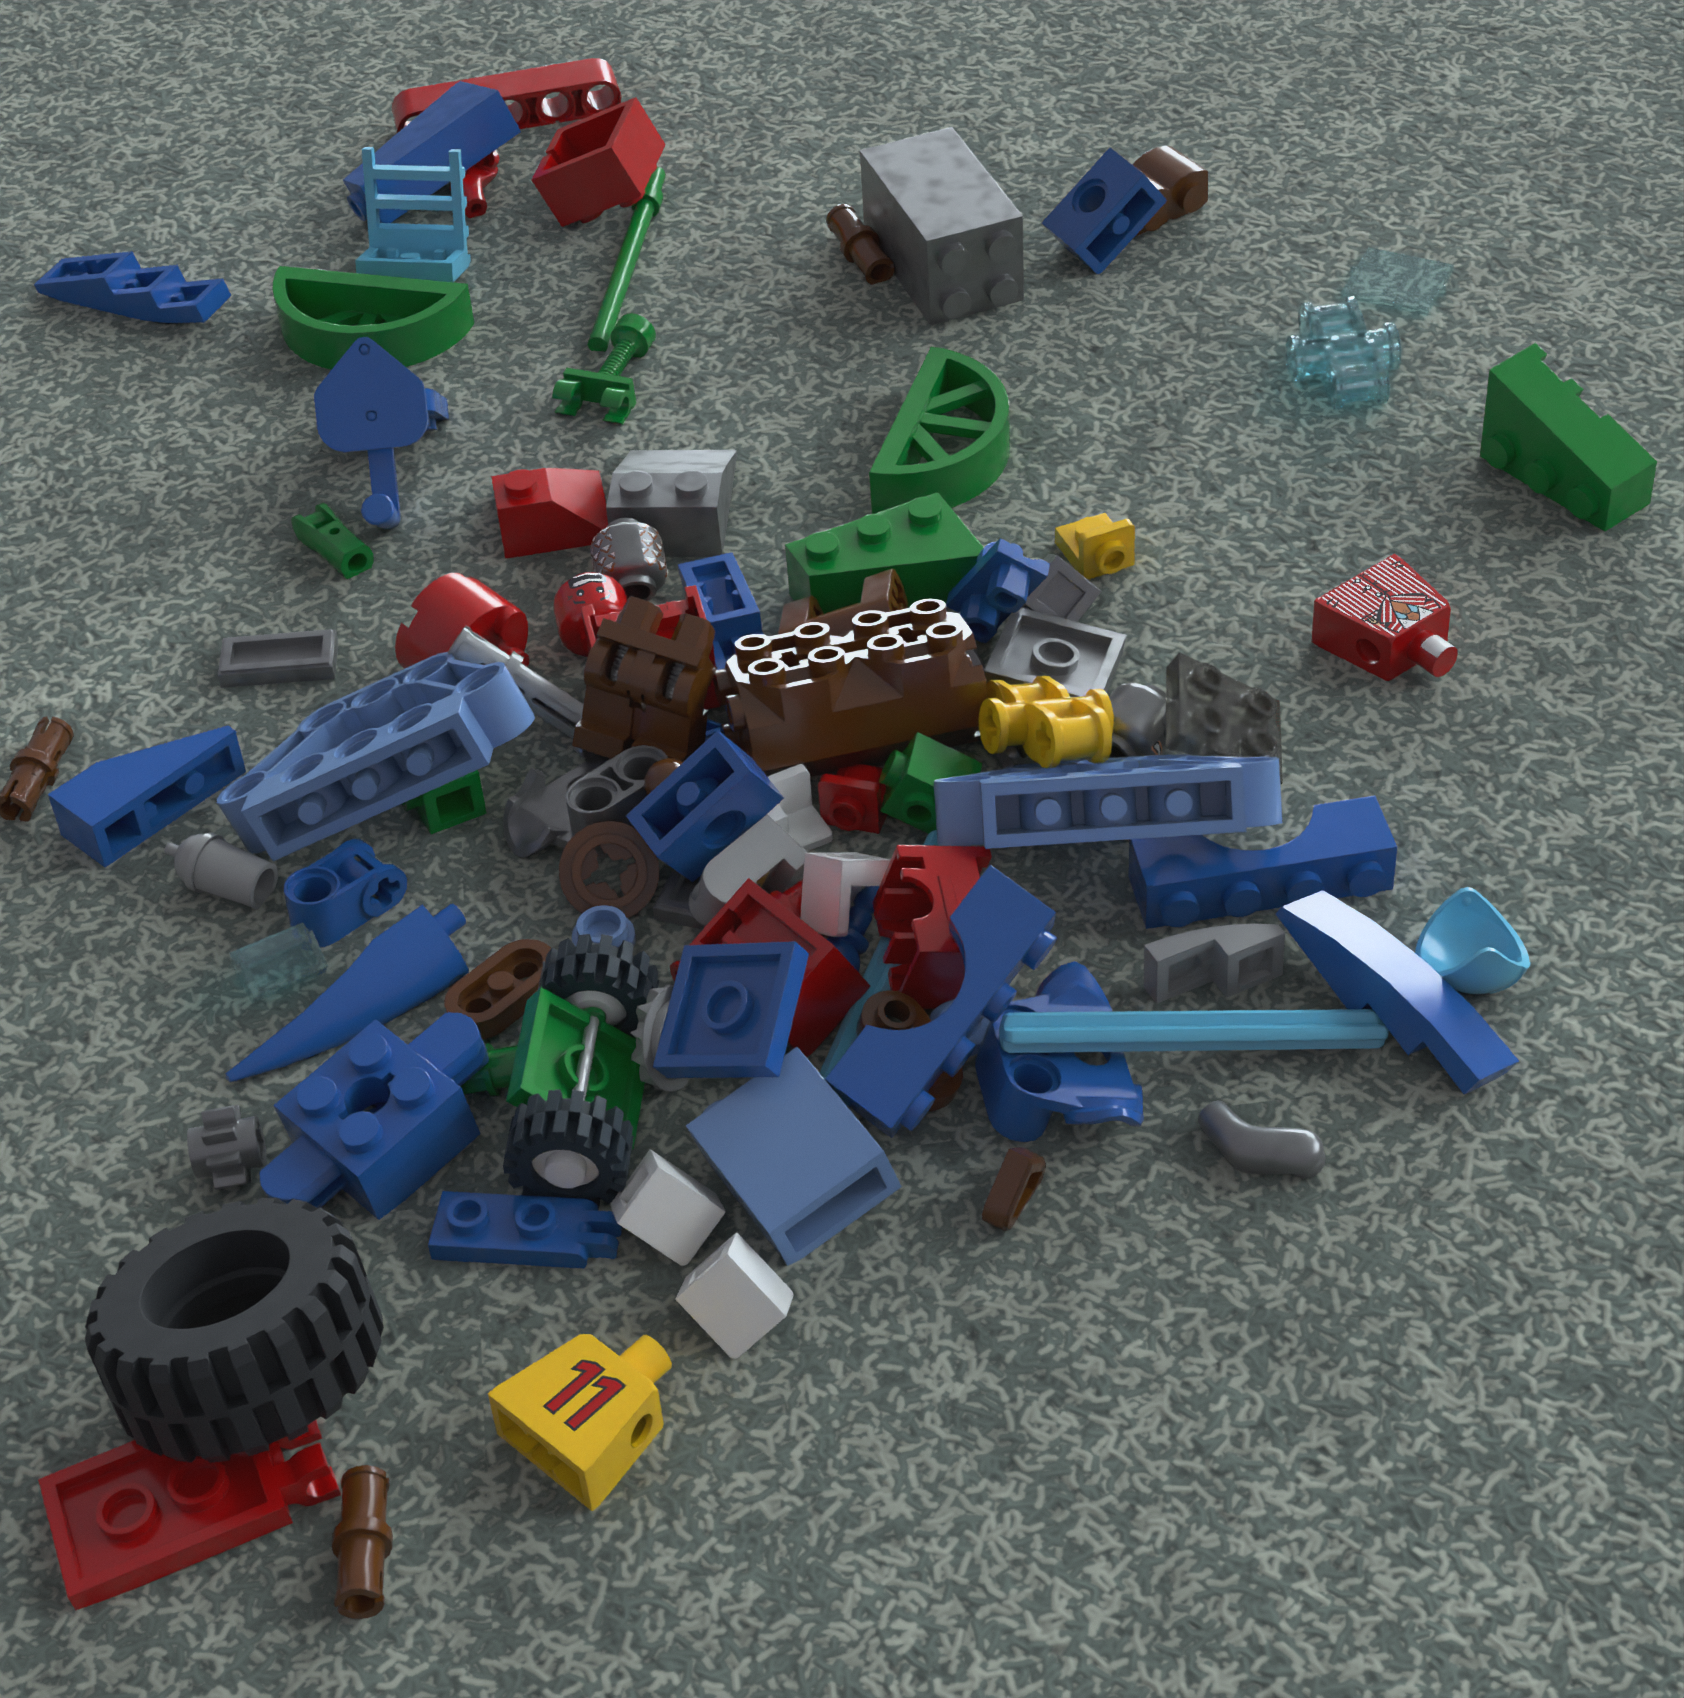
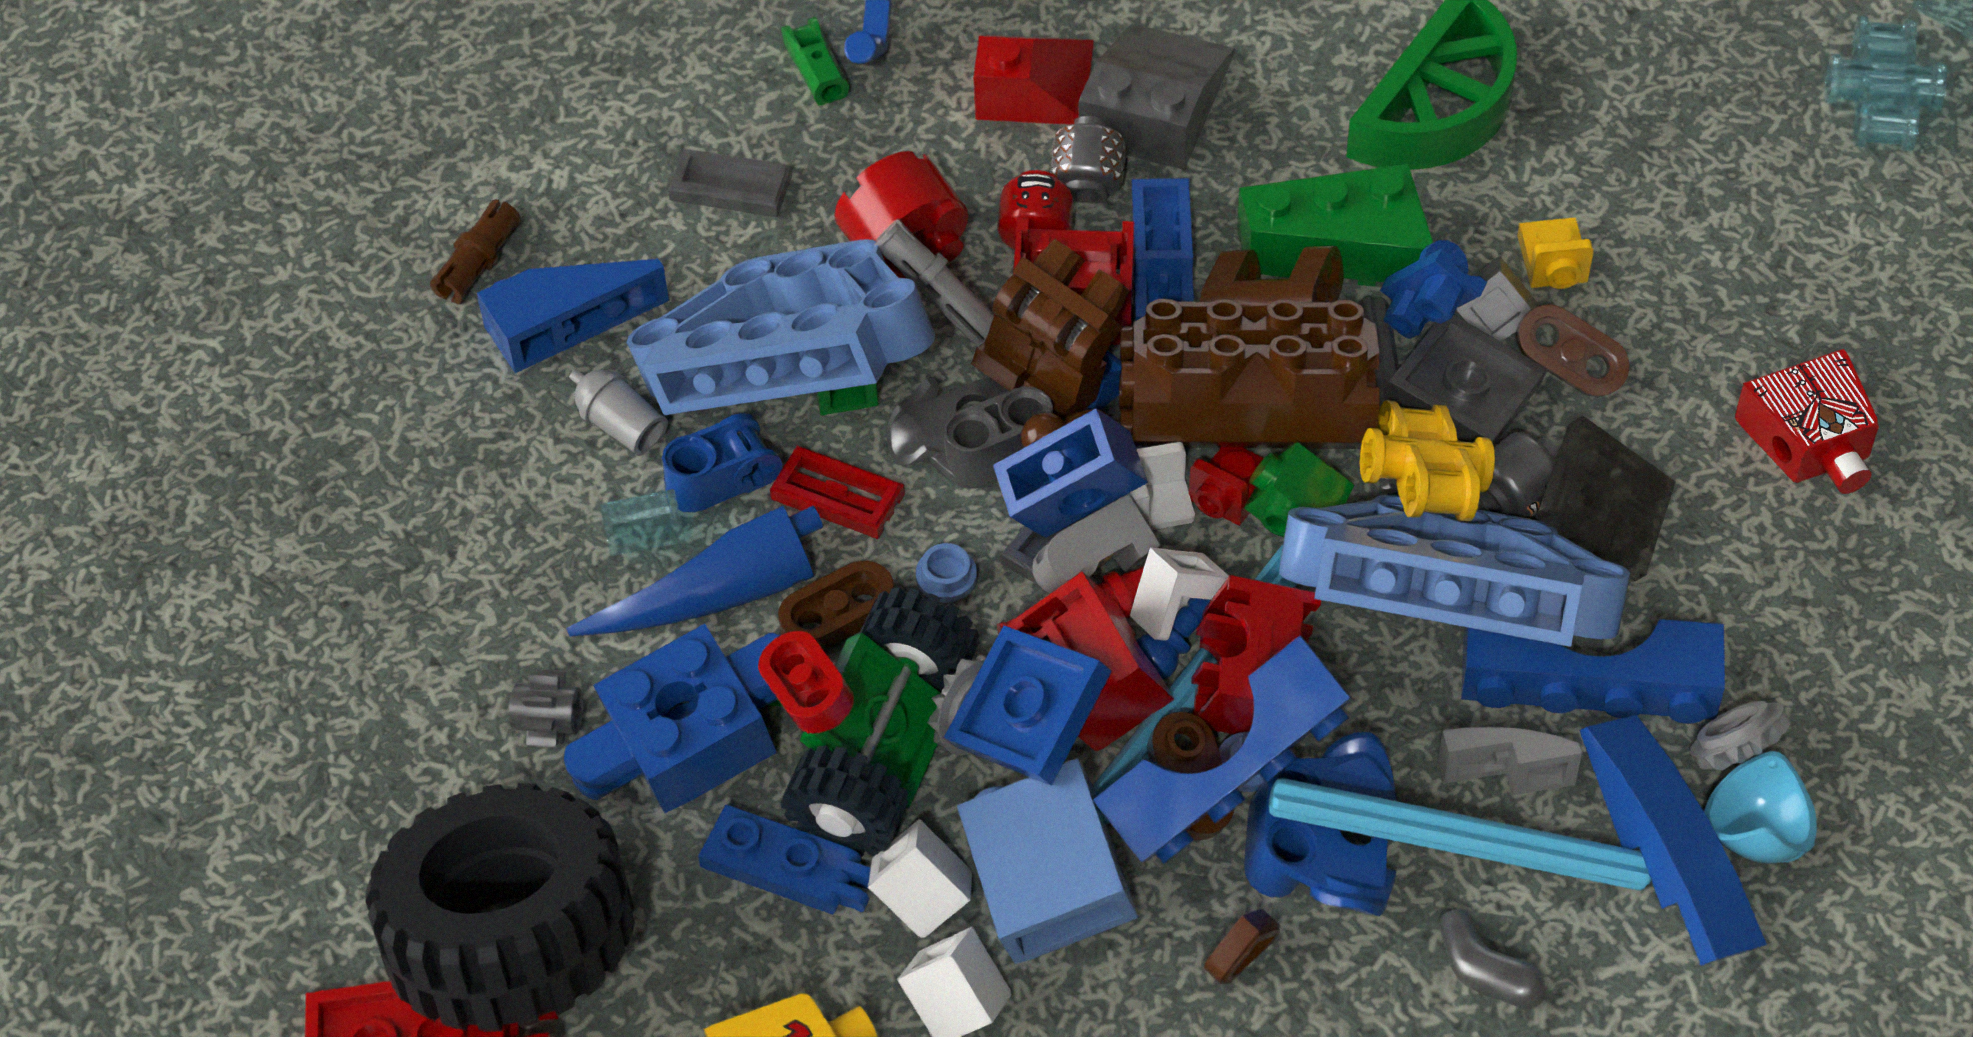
camera: 15 degrees right, 10 degrees up
reddish brown gear [559,821,659,918] -> none
none -> red plate [758,631,854,733]
none -> red tile [770,445,905,539]
none -> reddish brown plate [1516,305,1630,397]
none -> light grey gear [1690,701,1791,770]

